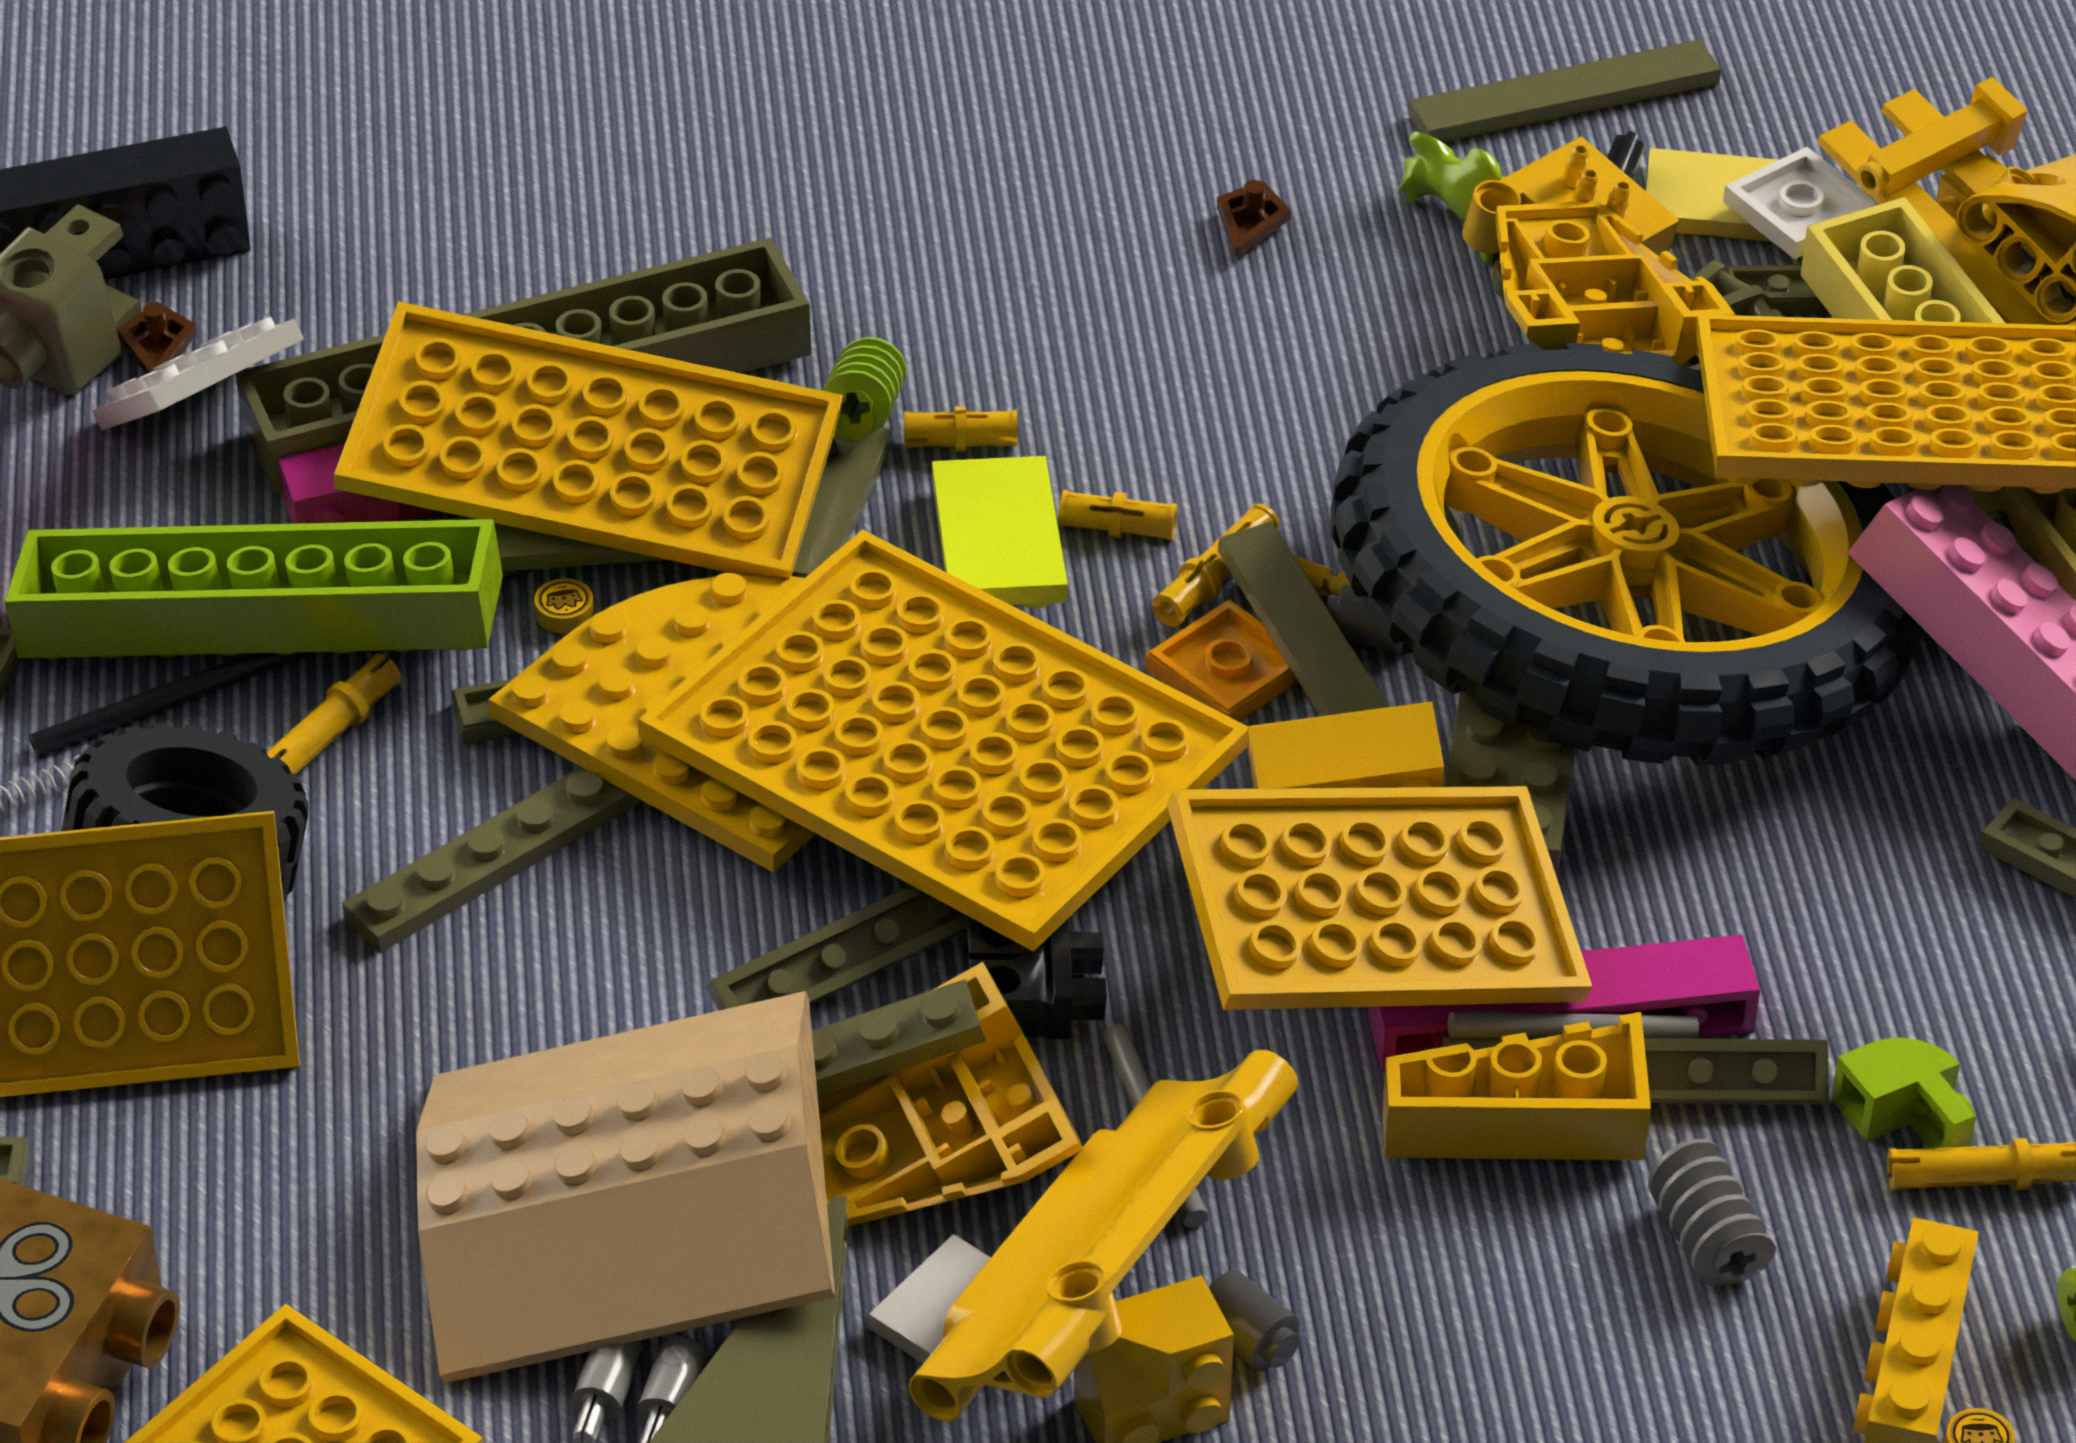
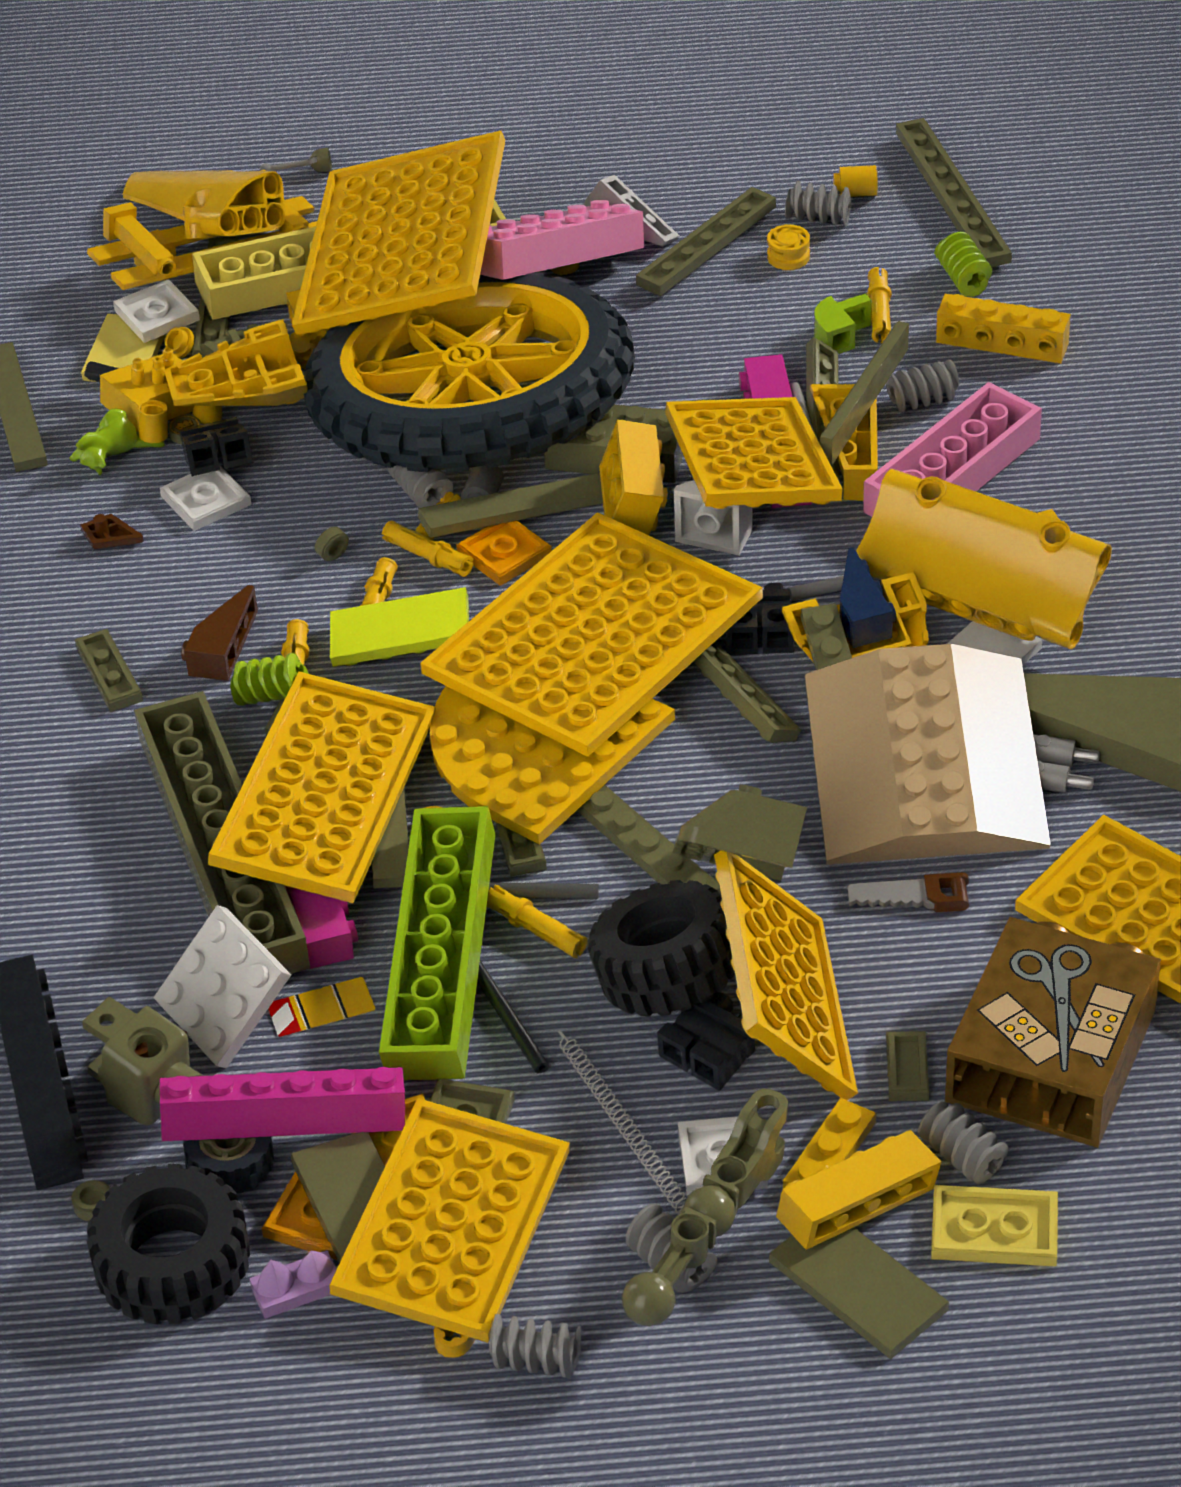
camera: 85 degrees left, 0 degrees up
none -> olive tile [74,629,143,712]
none -> white tile [160,465,252,531]
none -> yellow plate [165,326,194,358]
none -> black hips [179,417,254,476]
none -> reddish brown slope [181,585,258,681]
none -> yellow sticker [268,977,376,1037]
none -> olive tile [315,527,349,561]
none -> dark grey bar [489,882,599,899]
none -> olive windscreen [673,785,807,882]
none -> olive tile [820,321,909,466]
none -> dark blue slope [840,547,896,648]
none -> piece [847,872,969,913]
none -> bright pink brick [863,382,1042,517]

